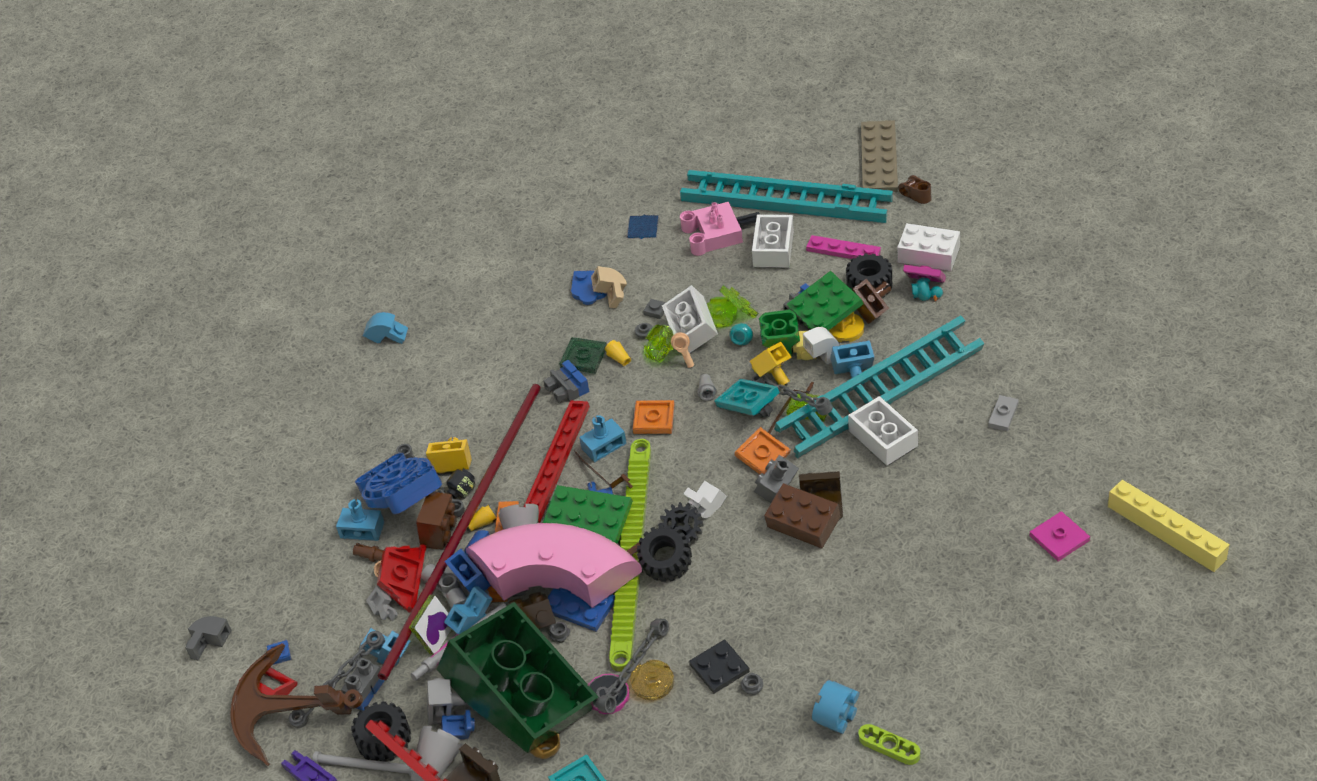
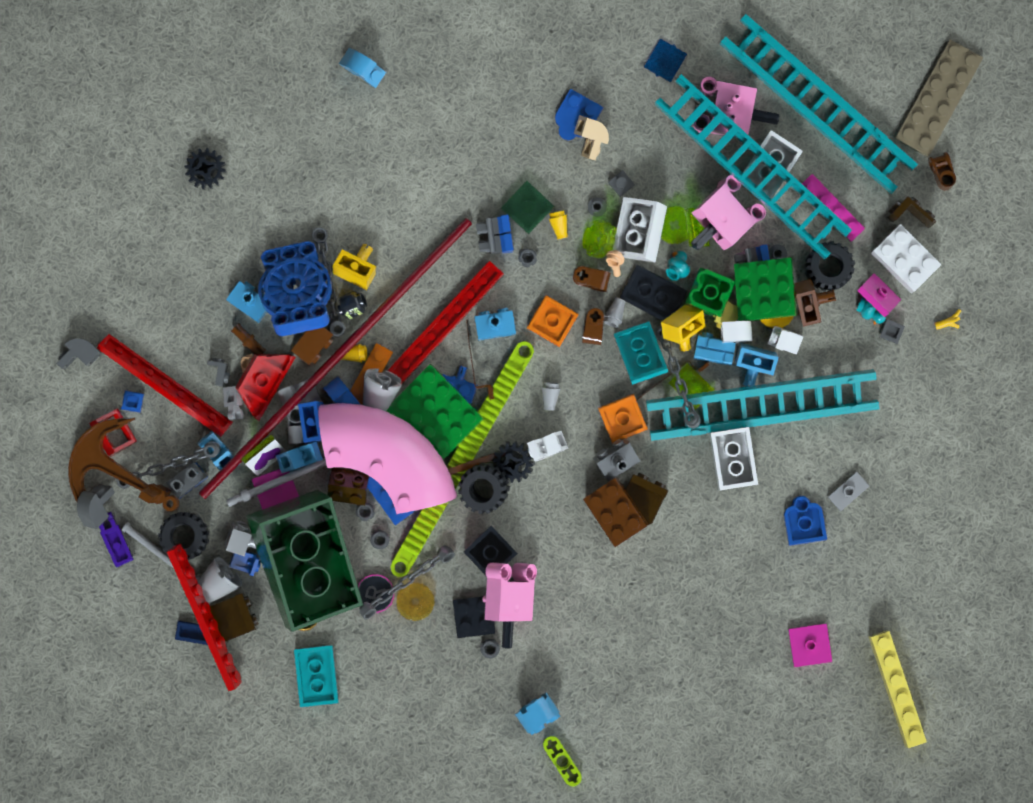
camera: 20 degrees right, 40 degrees up
none -> dark grey brick [77,484,115,529]
none -> red plate [97,334,233,437]
none -> black gear [184,148,227,190]
none -> dark grey bracket [207,358,230,387]
none -> dark grey plate [370,530,390,549]
none -> black brick [463,525,518,577]
none -> bright pink piece [482,562,537,649]
none -> dark grey plate [518,248,537,267]
none -> light grey cone [542,382,561,410]
none -> reddish brown piece [573,266,611,292]
none -> reddish brown piece [582,308,604,345]
none -> black tile [619,265,687,321]
none -> teal ladder [655,74,852,260]
none -> bright pink piece [691,175,766,250]
none -> dark azure brick [693,332,736,366]
none -> white brick [768,326,803,355]
none -> blue plate [784,496,827,546]
none -> dark grey plate [879,319,905,344]
none -> dark brown bracket [887,196,936,228]
none -> yellow bar [934,309,961,330]

